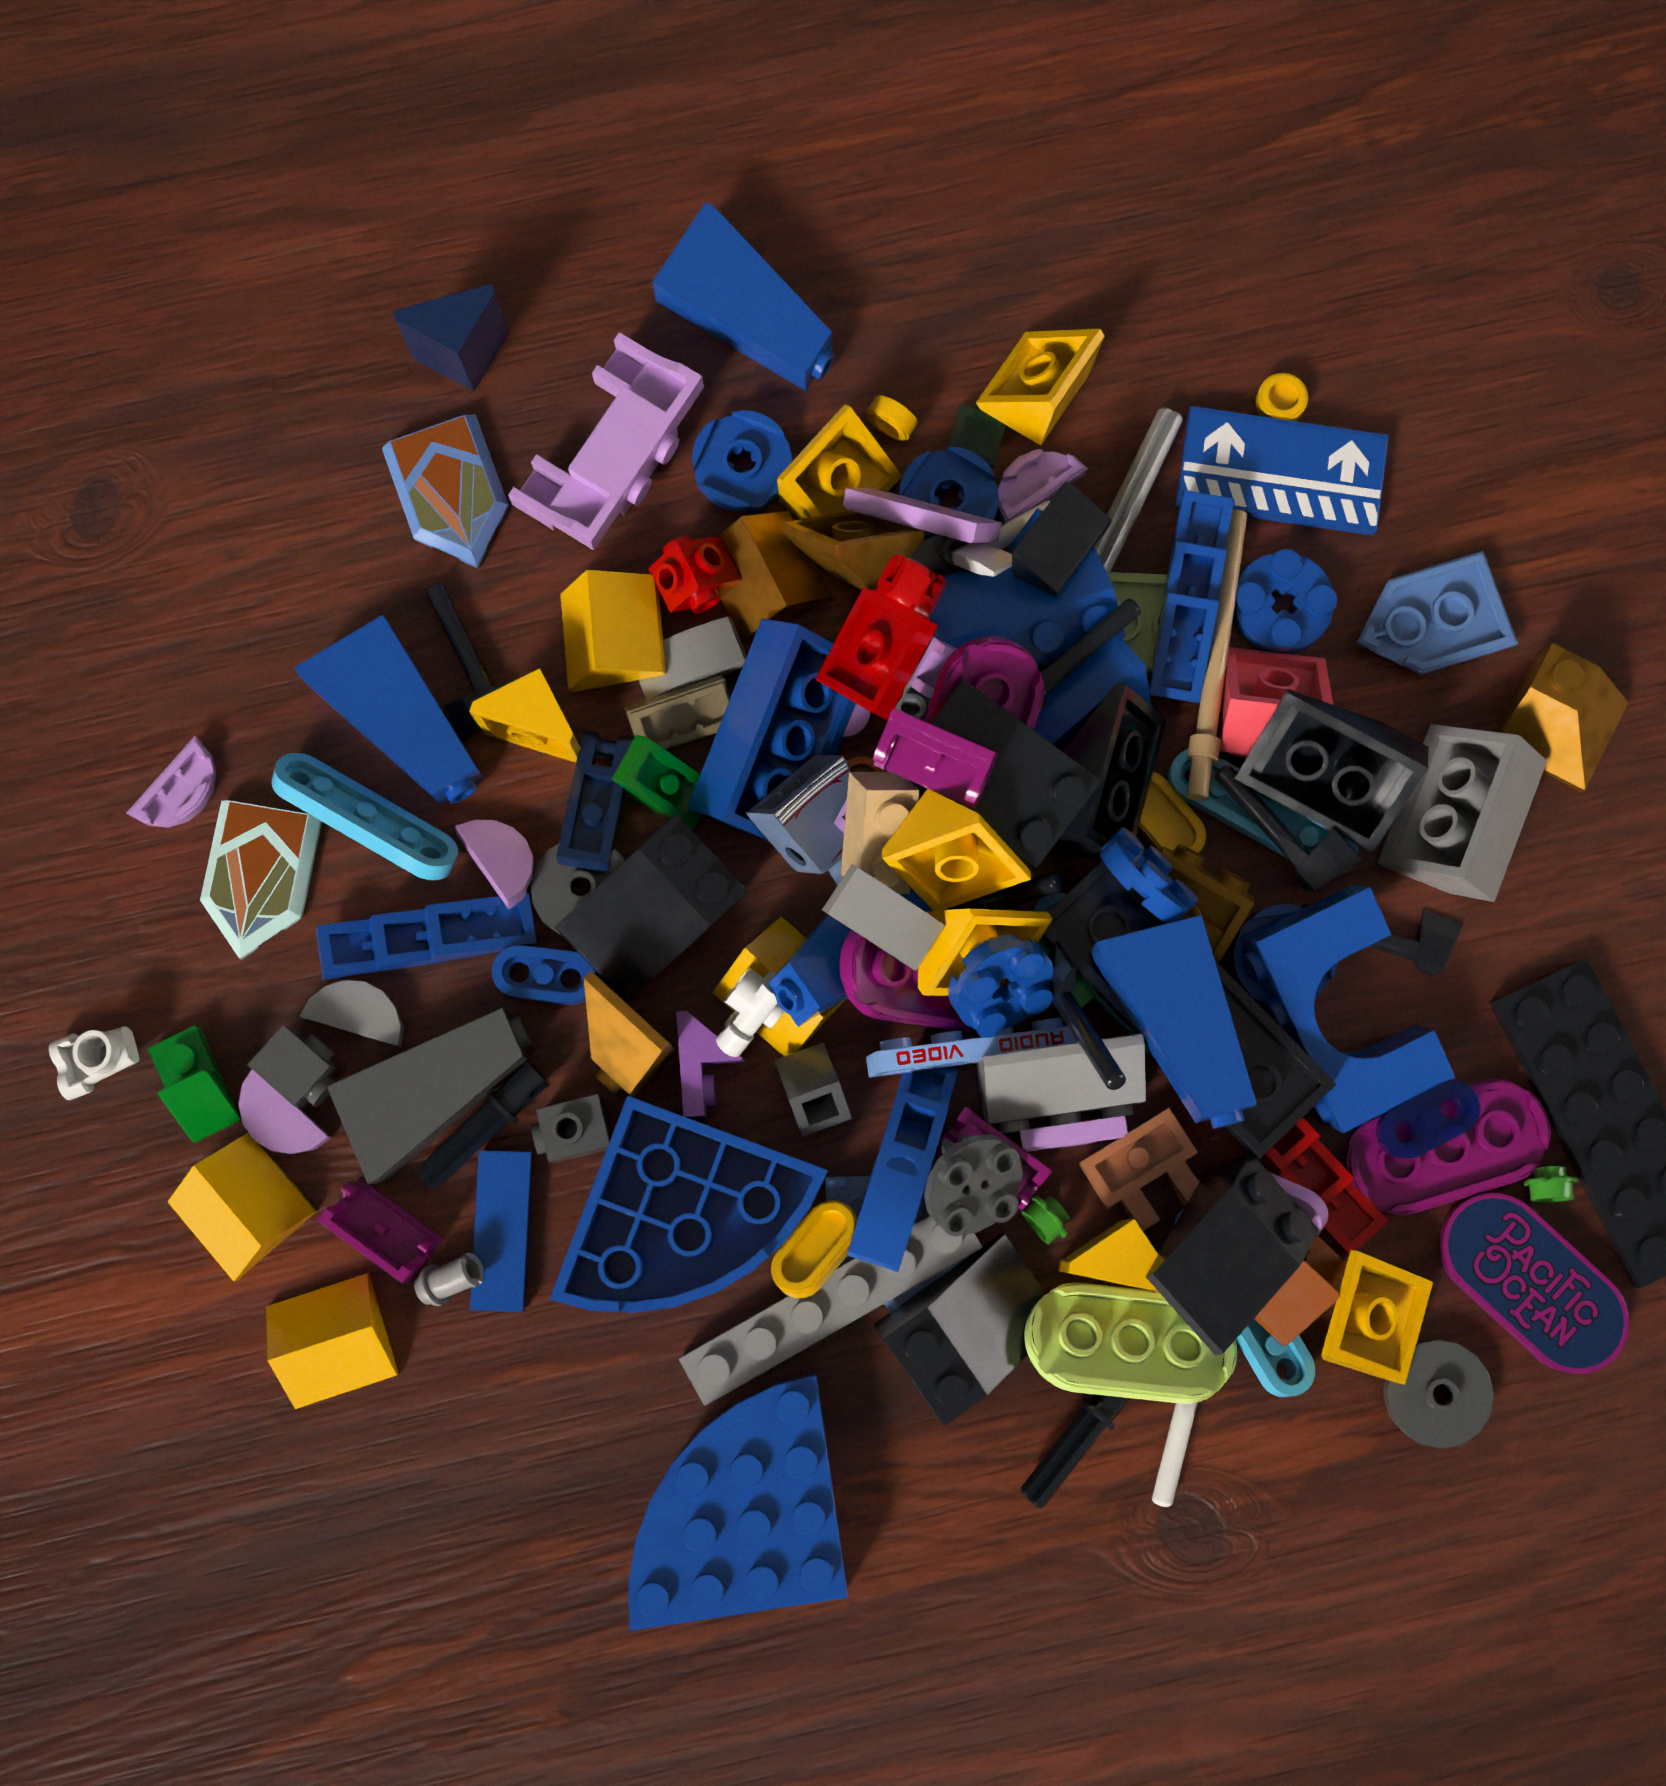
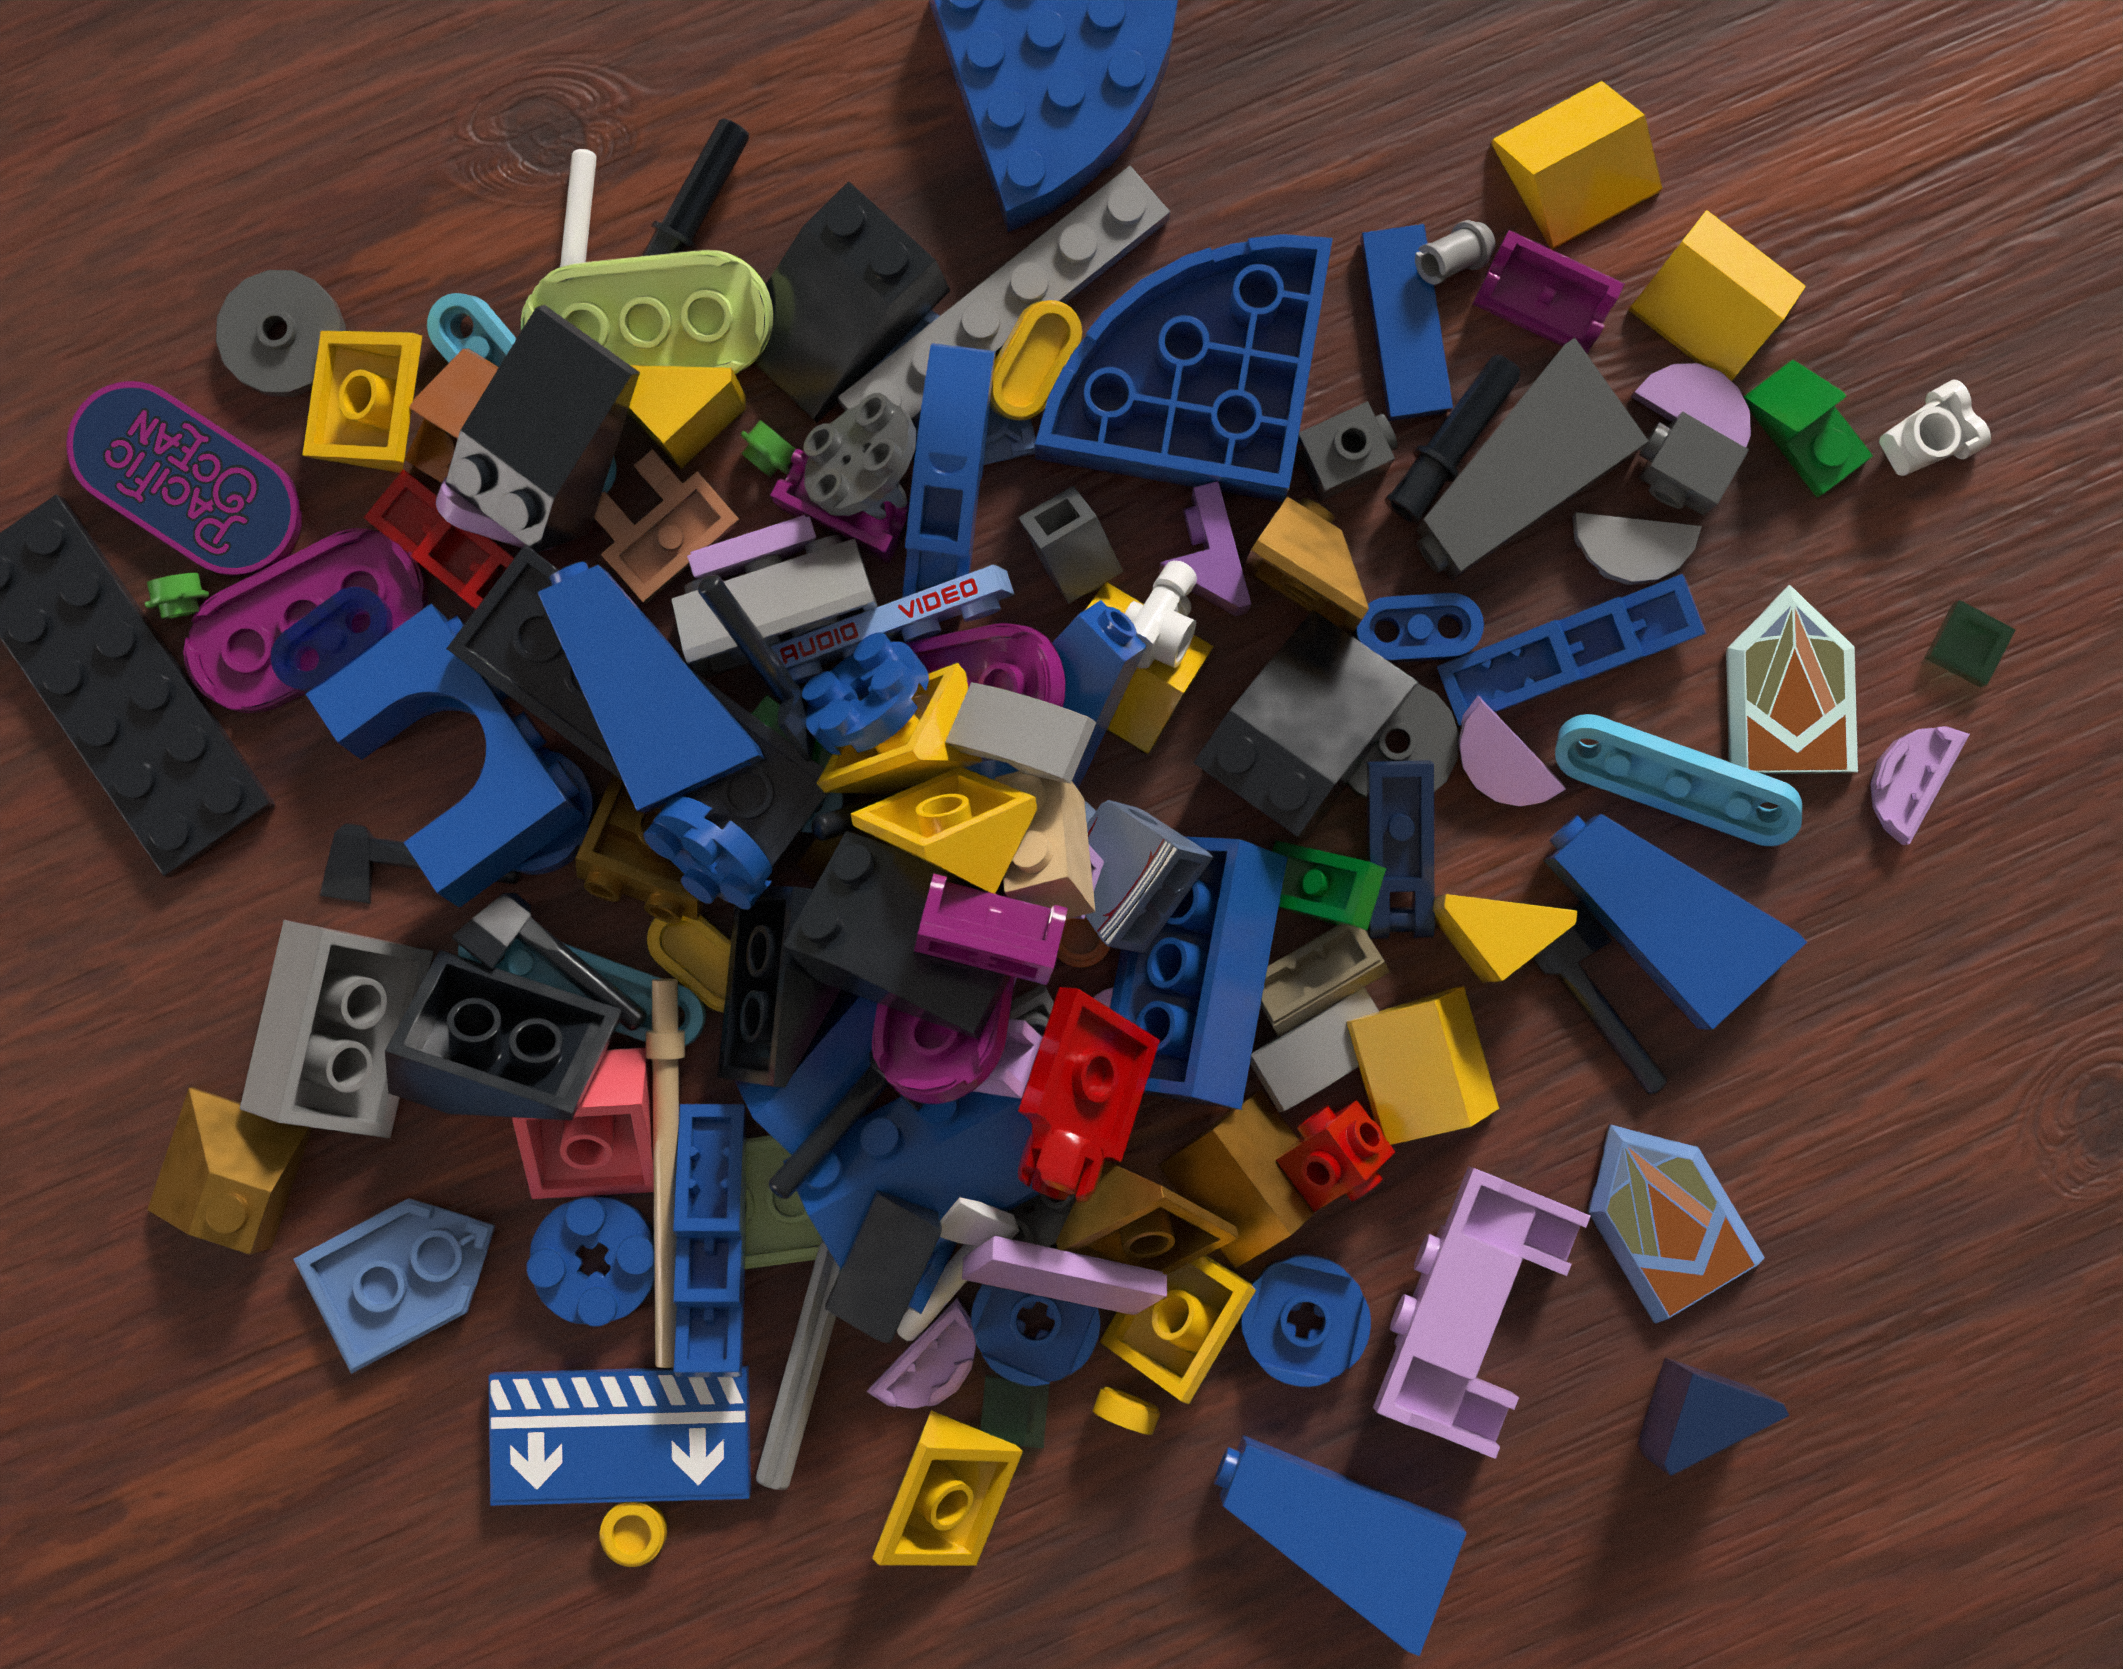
camera: 170 degrees right, 5 degrees up
none -> clear green tile [1924,600,2016,688]

